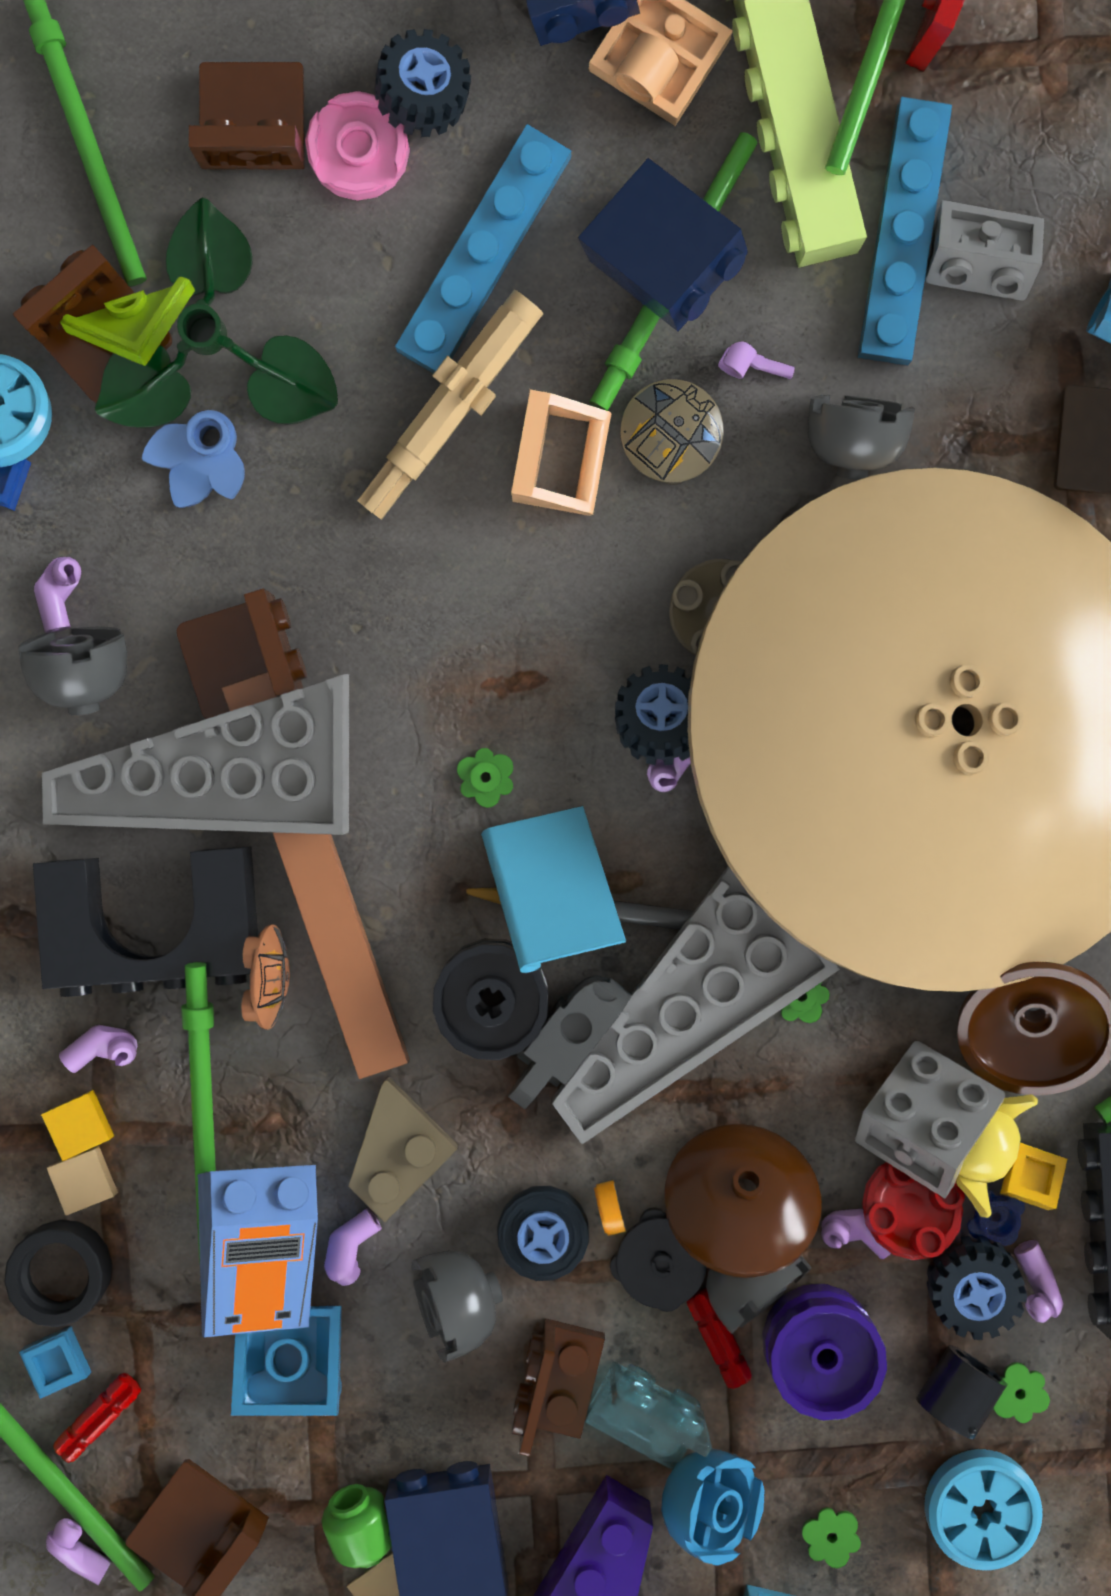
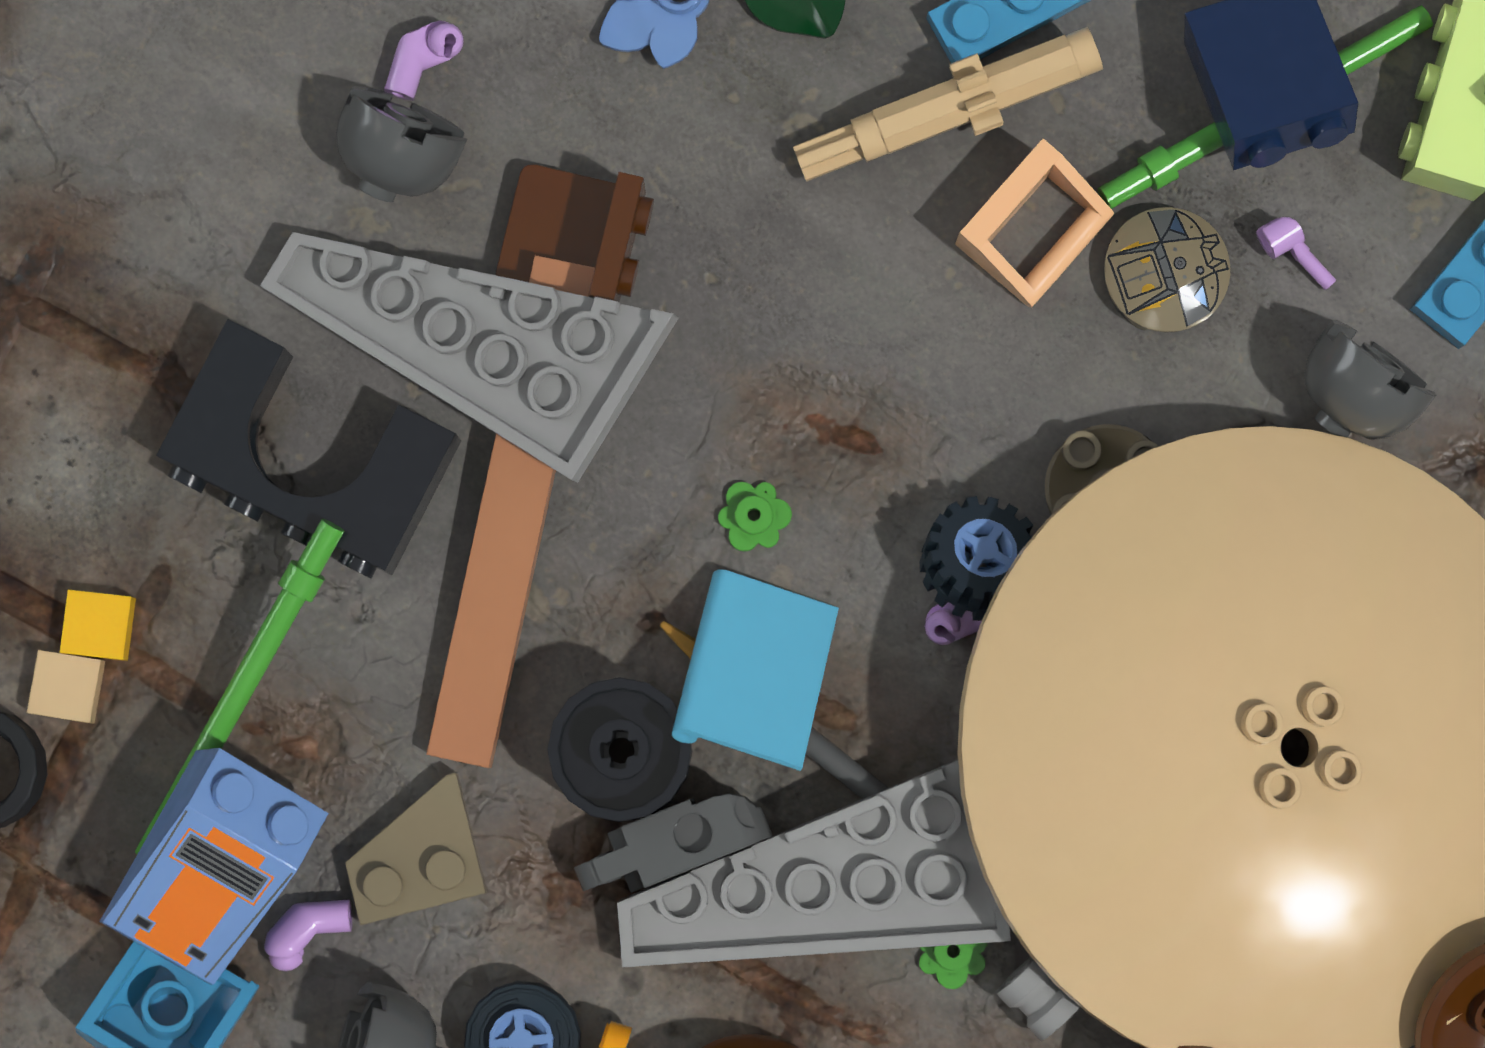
camera: 30 degrees right, 5 degrees down
lavender arm [59,1025,138,1073] -> none
nougat dish [241,925,290,1030] -> none
none -> light grey wheel [996,956,1080,1041]

